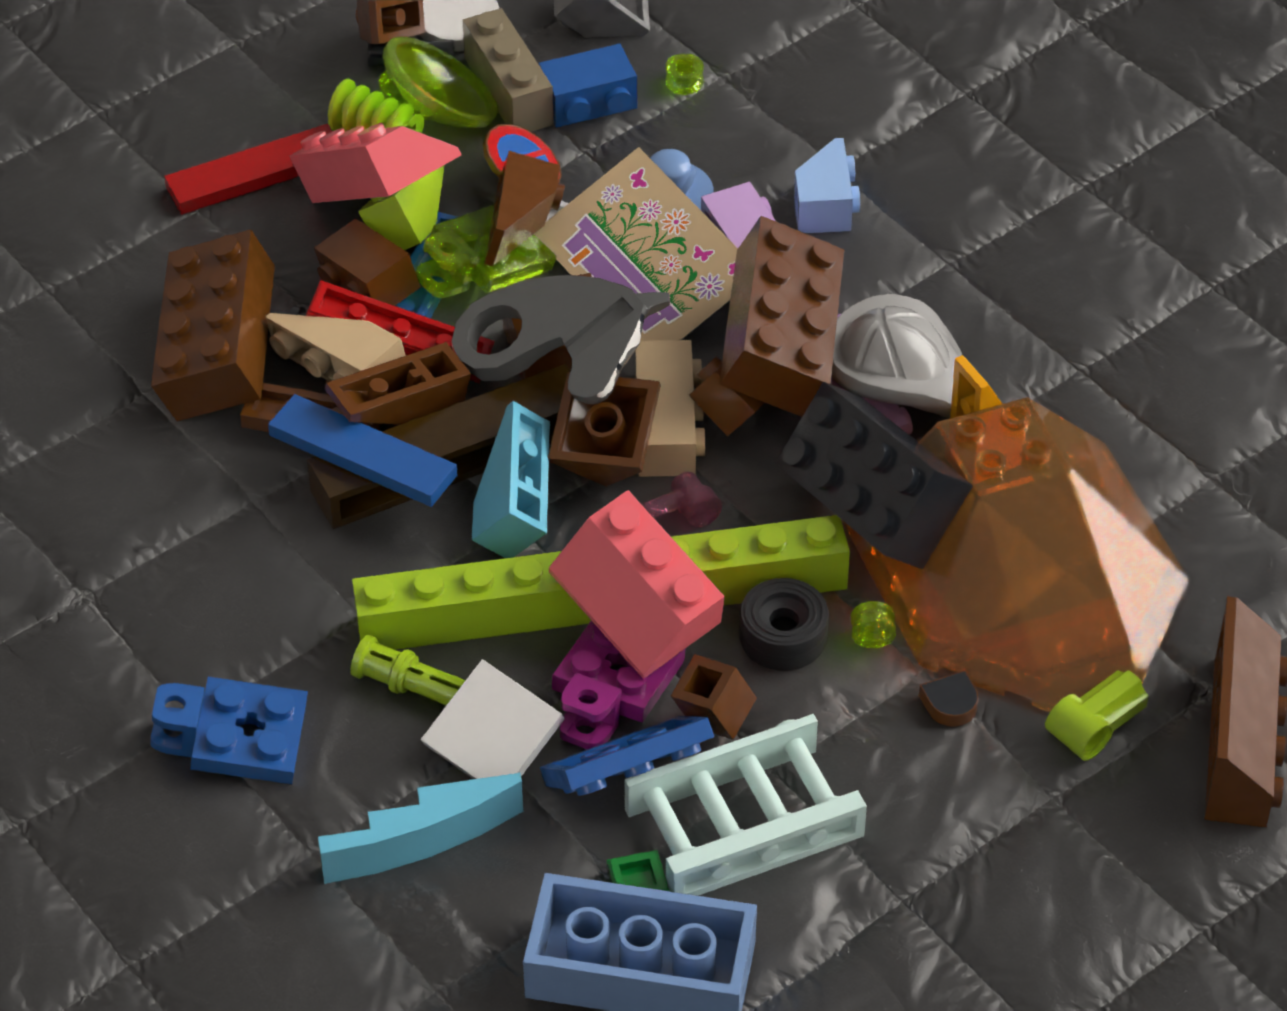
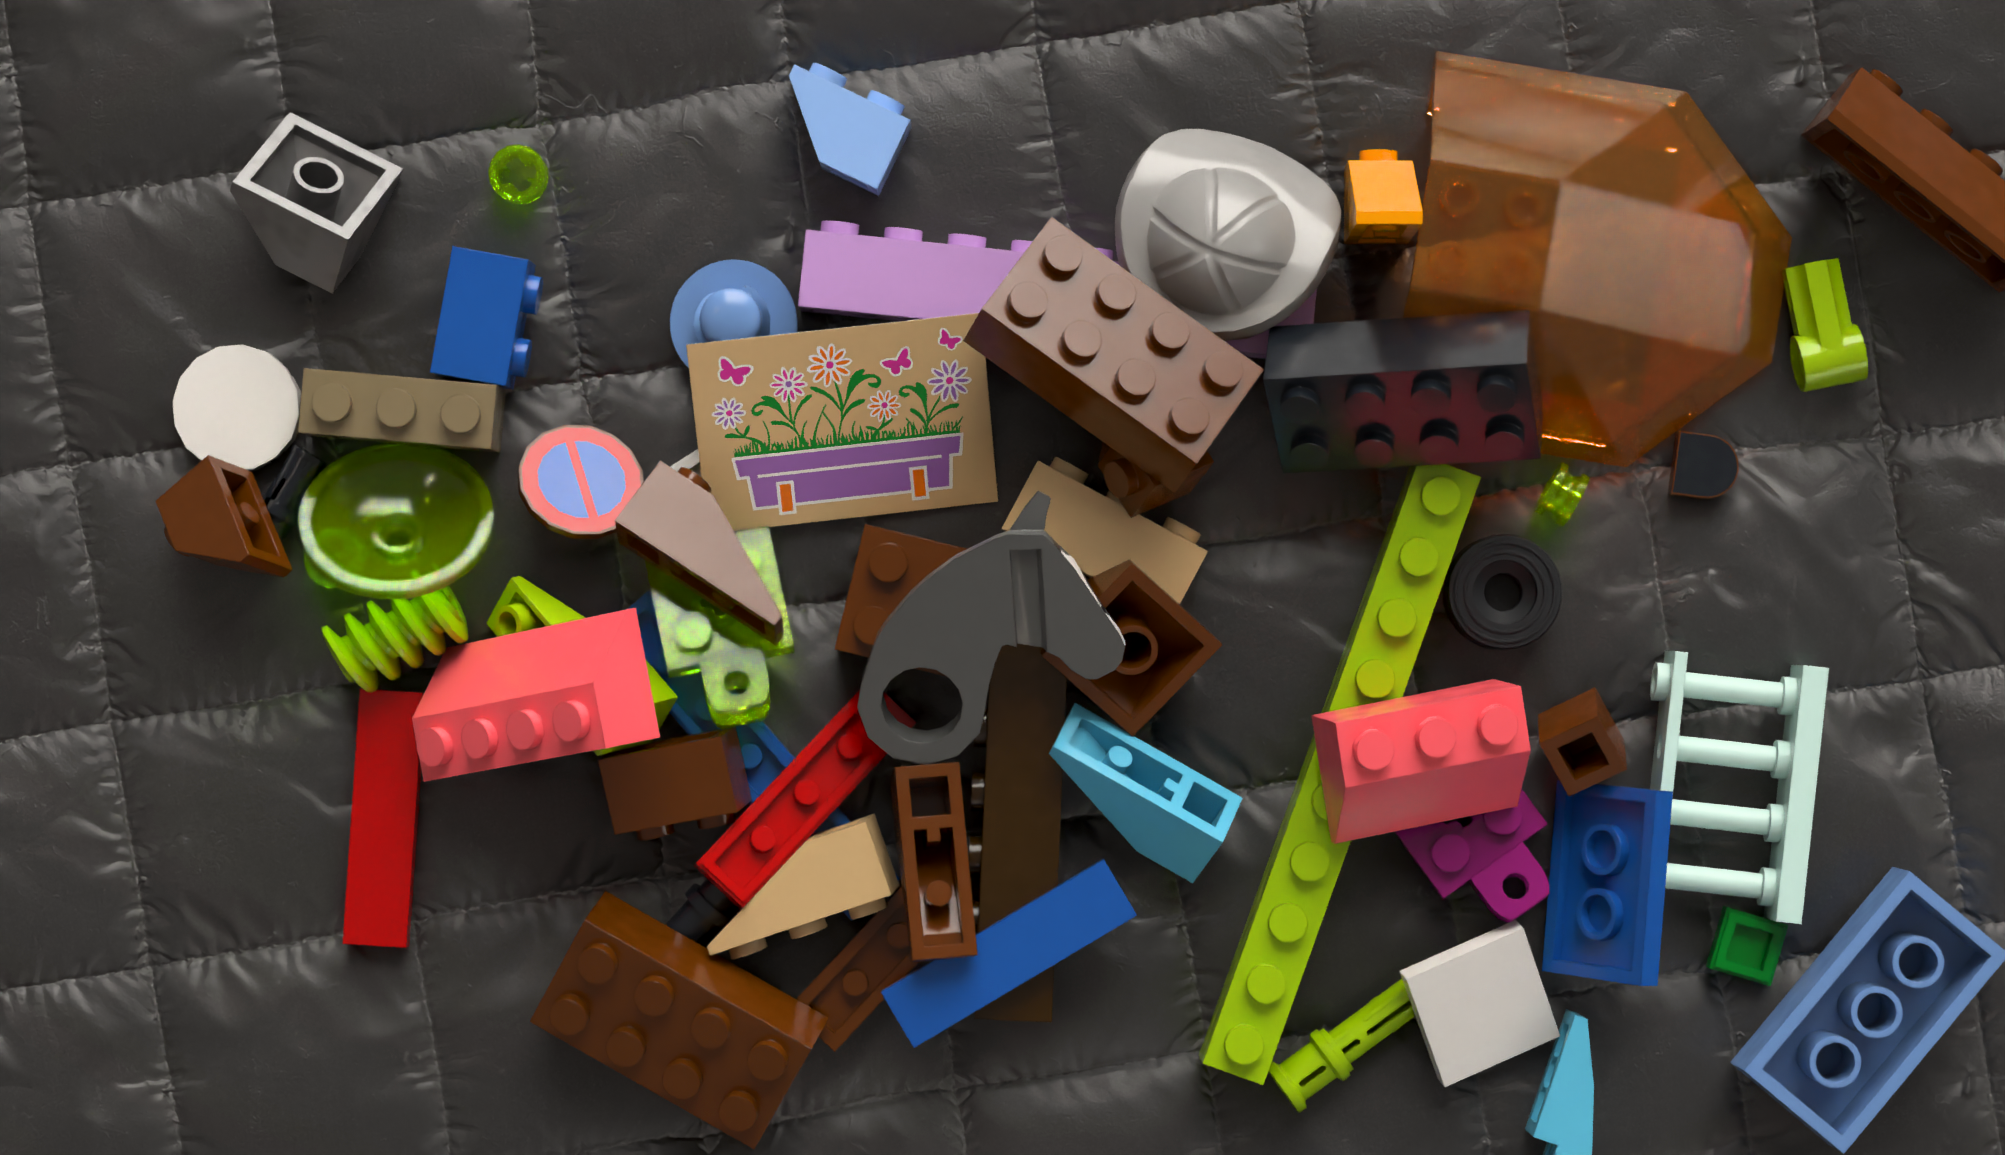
camera: 65 degrees left, 40 degrees up
clear pink brick [595,472,722,527] -> none

